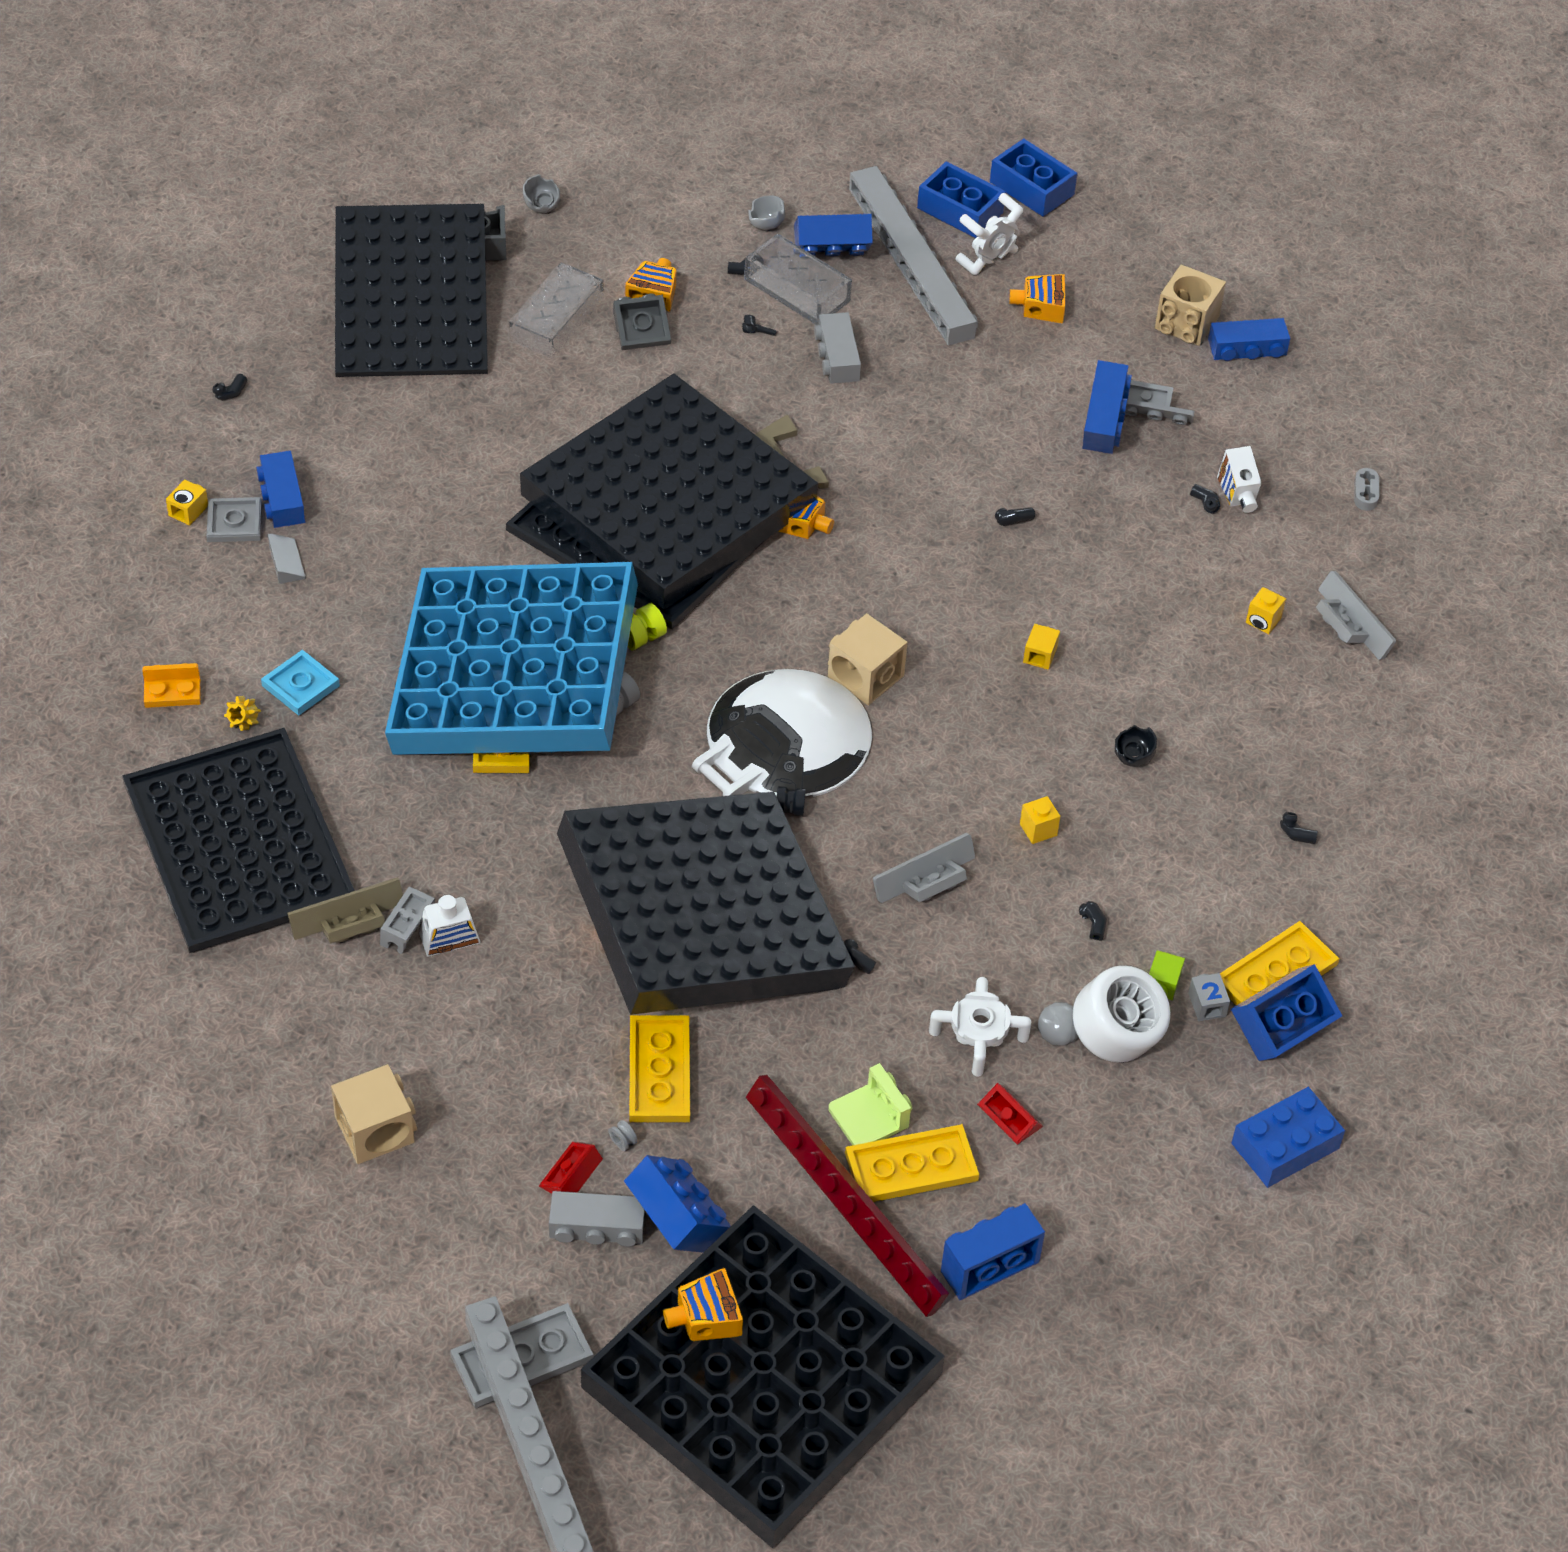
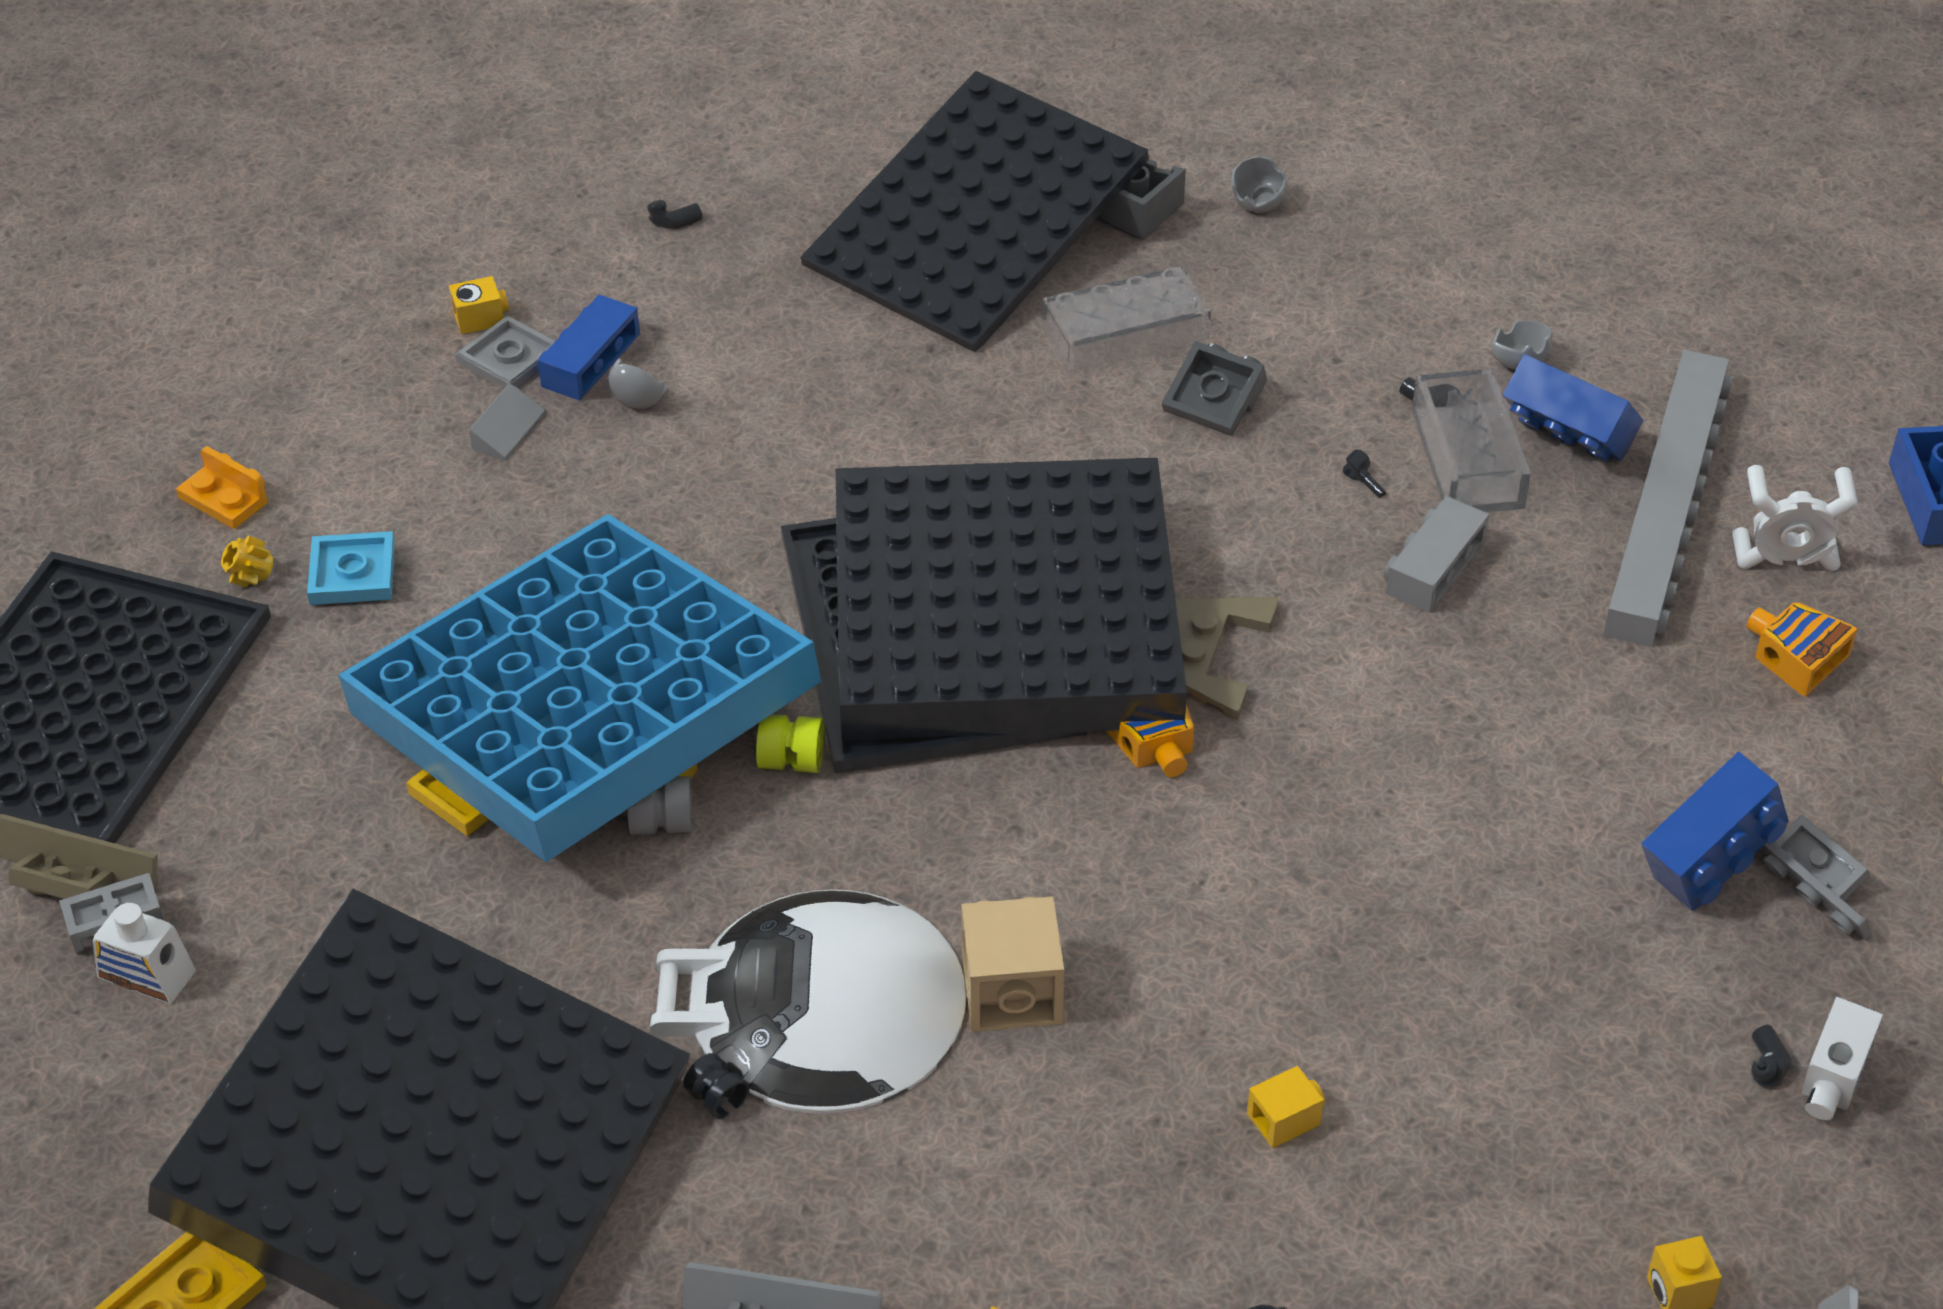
camera: 45 degrees right, 5 degrees down
light orange torso [625,258,677,312] -> none
blue brick [917,161,1006,238] -> none
black arm [995,507,1035,526] -> none
none -> light grey hair [609,359,668,410]

